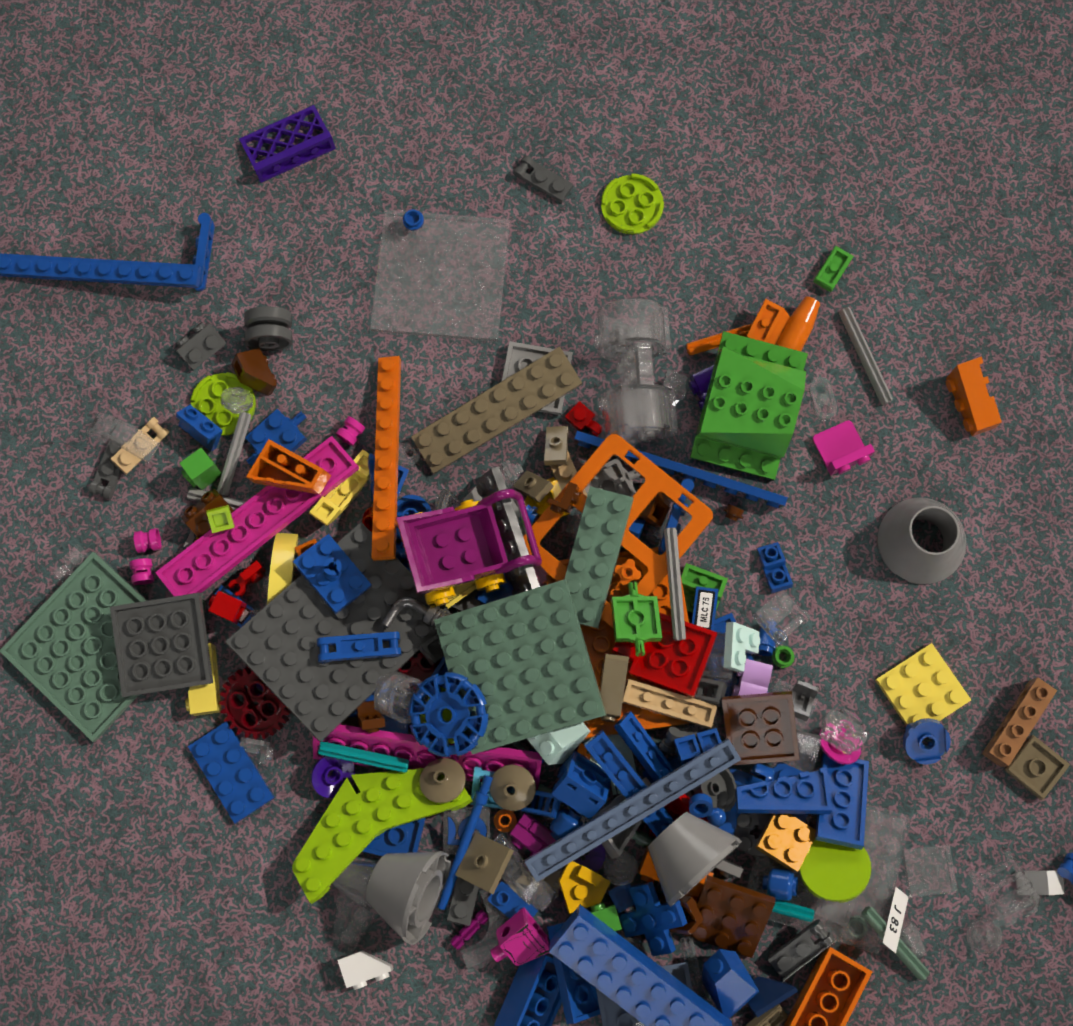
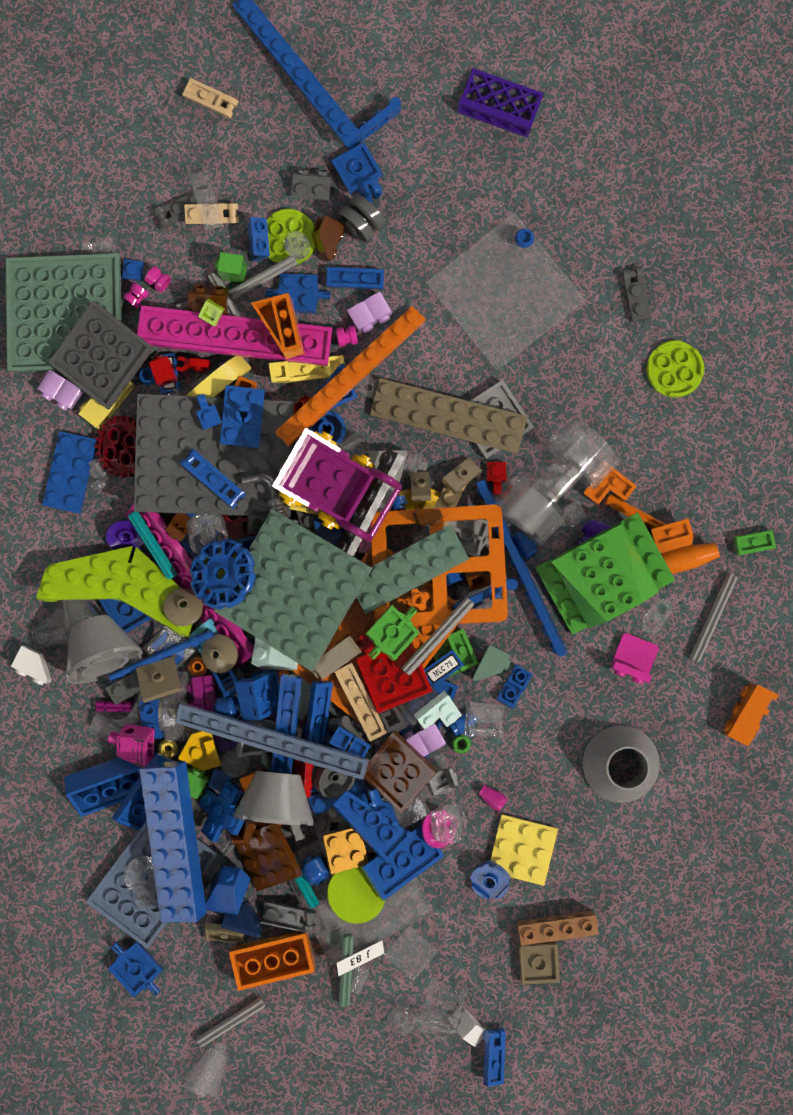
camera: 45 degrees right, 10 degrees up
blue plate [689,793,726,827] -> none
reddish brown plate [723,503,744,521] -> none
none -> lavender brick [37,370,84,411]
none -> blue plate [122,259,144,282]
none -> blue plate [139,367,156,385]
none -> light yellow plate [158,739,178,758]
none -> tan plate [182,78,239,119]
none -> blue plate [196,394,222,430]
none -> blue plate [326,267,384,290]
none -> blue plate [331,142,383,203]
none -> lavender brick [347,292,392,333]
none -> sand green slope [471,645,512,681]
none -> dark pink cone [478,785,508,812]
none -> blue cone [512,531,539,560]
none -> orange plate [582,463,637,505]

